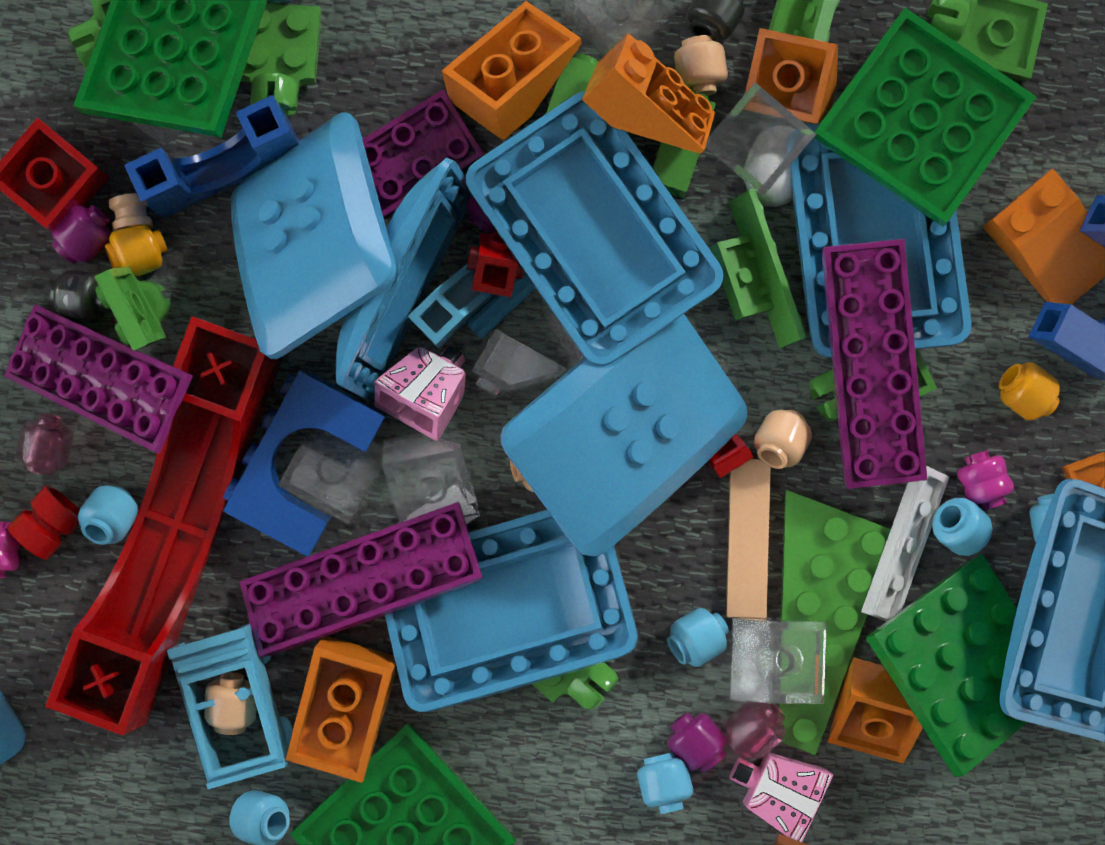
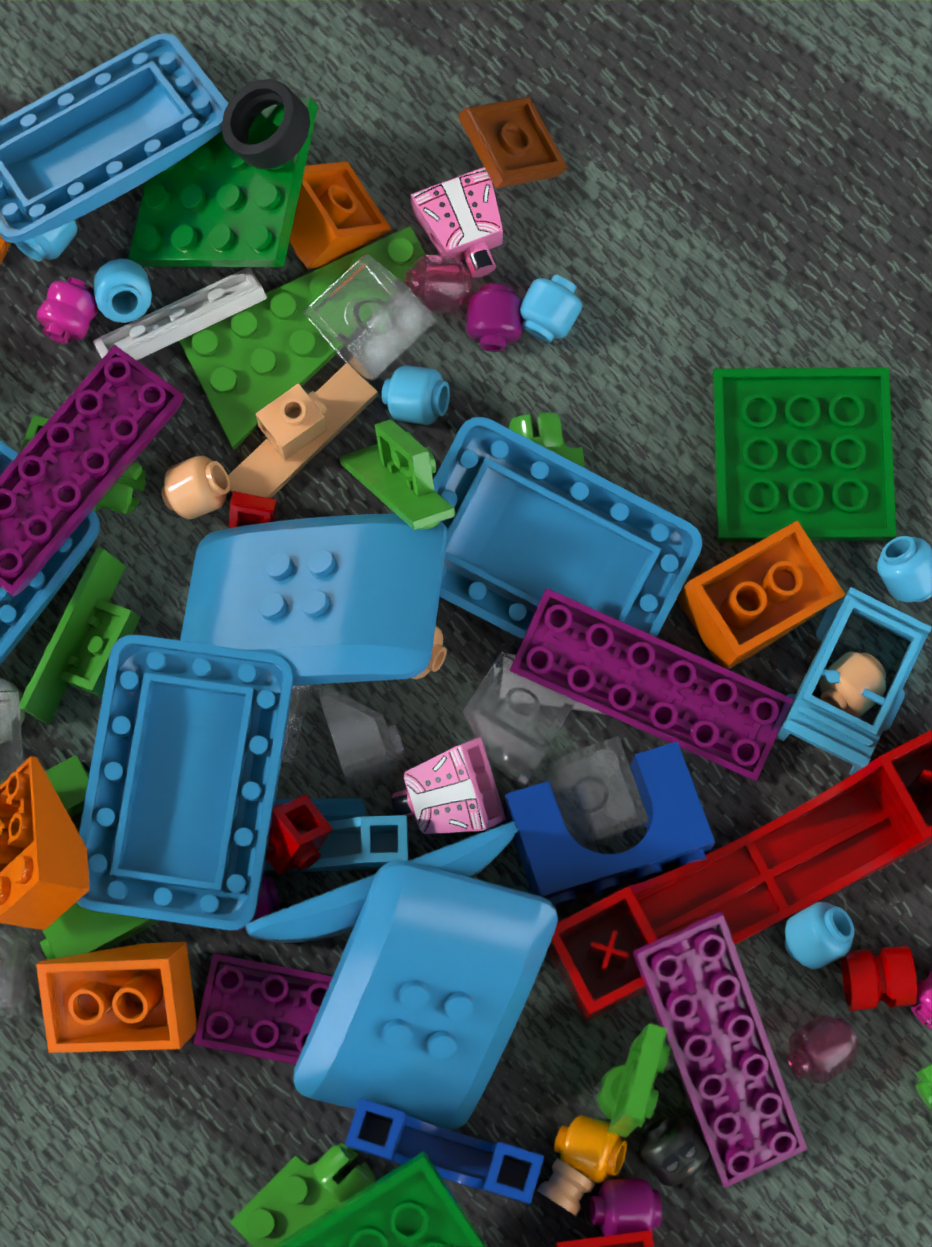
camera: 140 degrees left, 10 degrees down
none -> black tyre [221,79,310,169]
none -> light nougat brick [256,383,328,461]
none -> bright green bracket [339,419,455,530]

